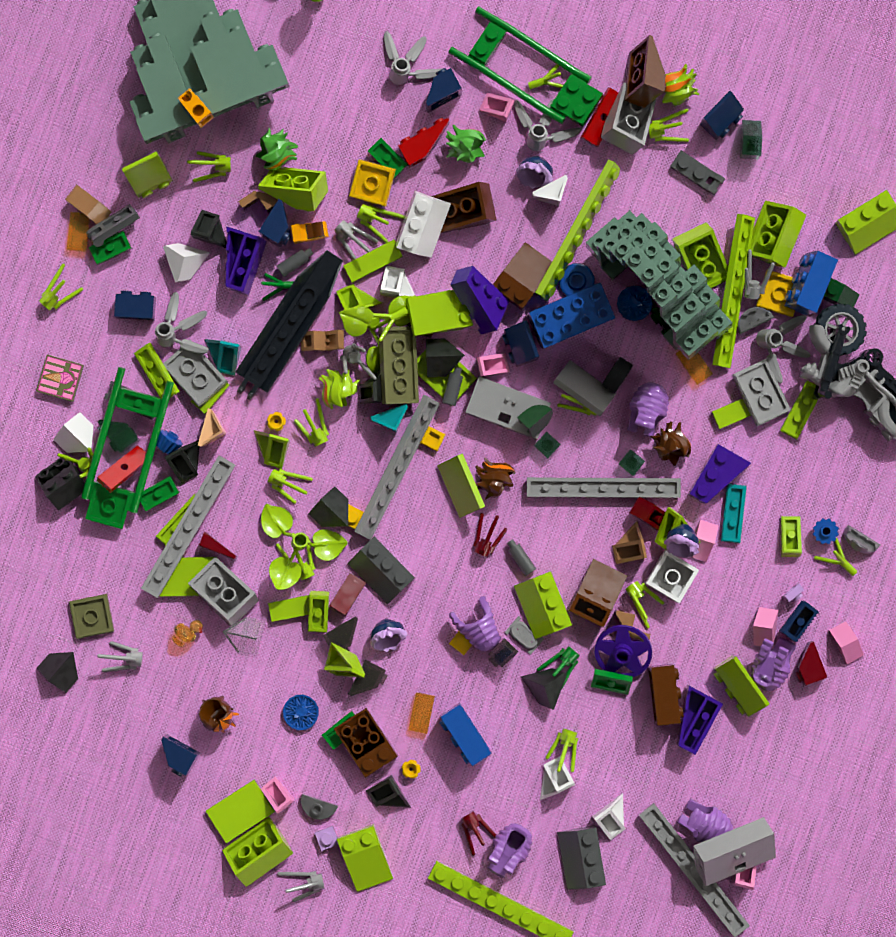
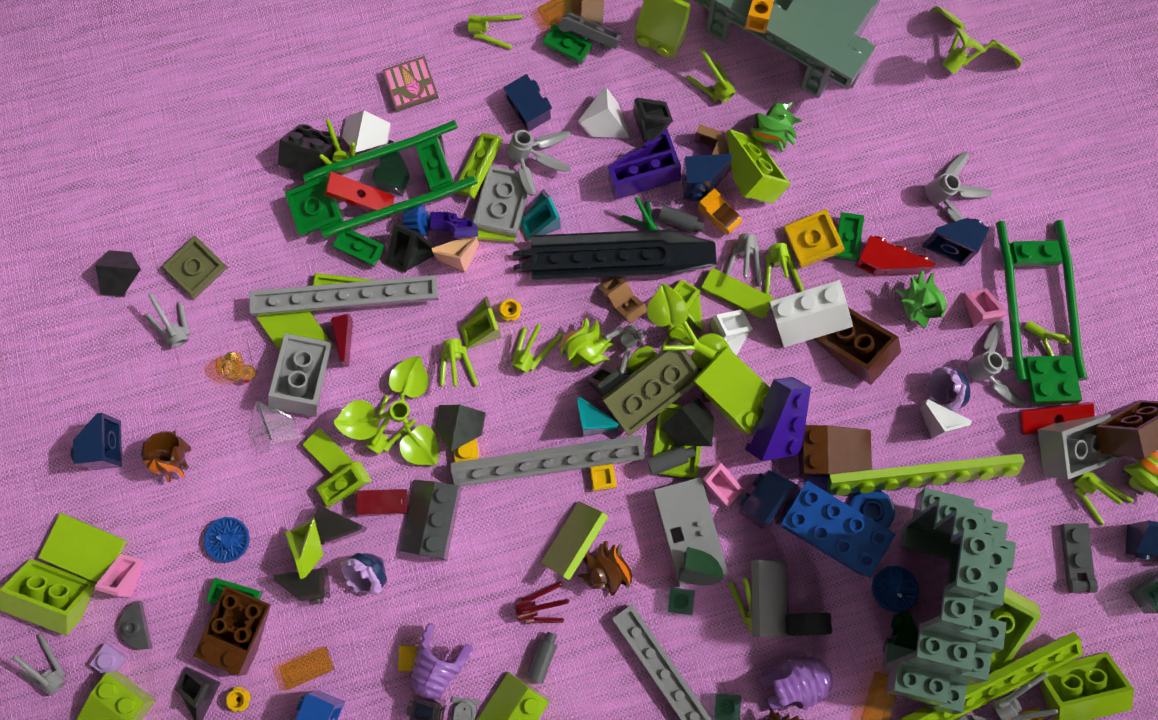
camera: 60 degrees right, 10 degrees down
none -> dark purple tile [430,212,478,238]

